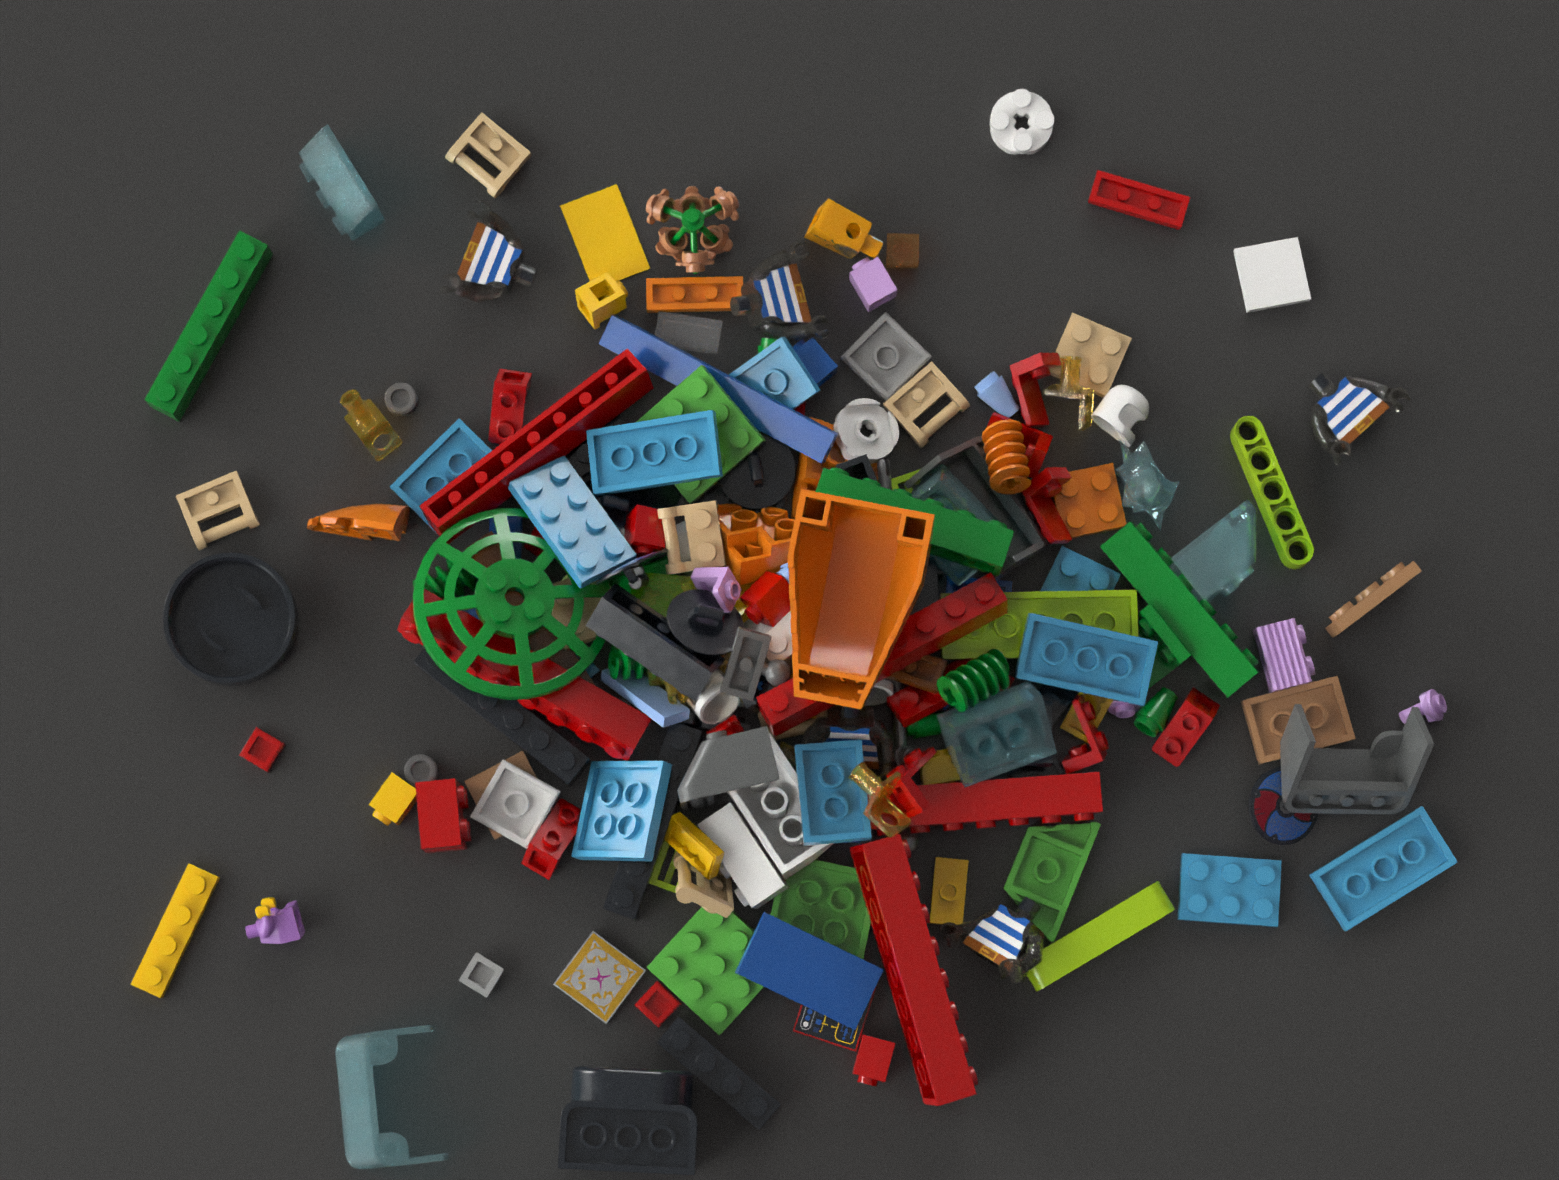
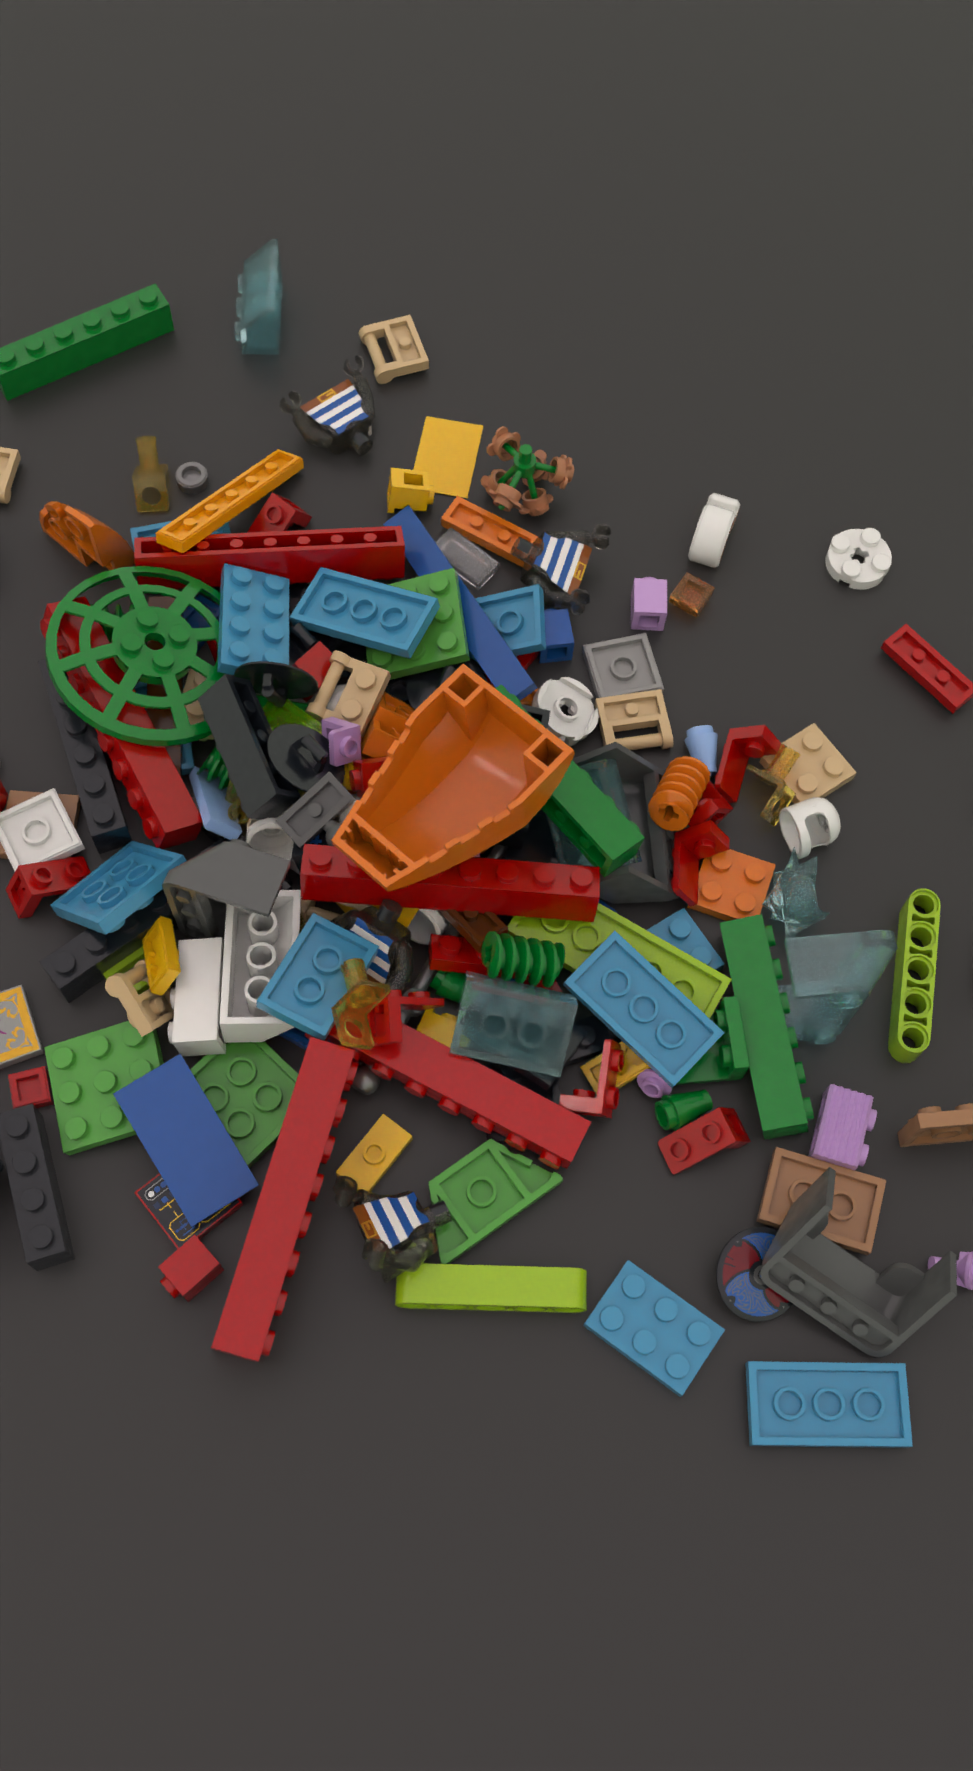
camera: 30 degrees right, 15 degrees down
light orange torso [804,198,883,259] -> none
none -> light orange tile [156,449,304,553]
none -> white animal [688,493,740,568]

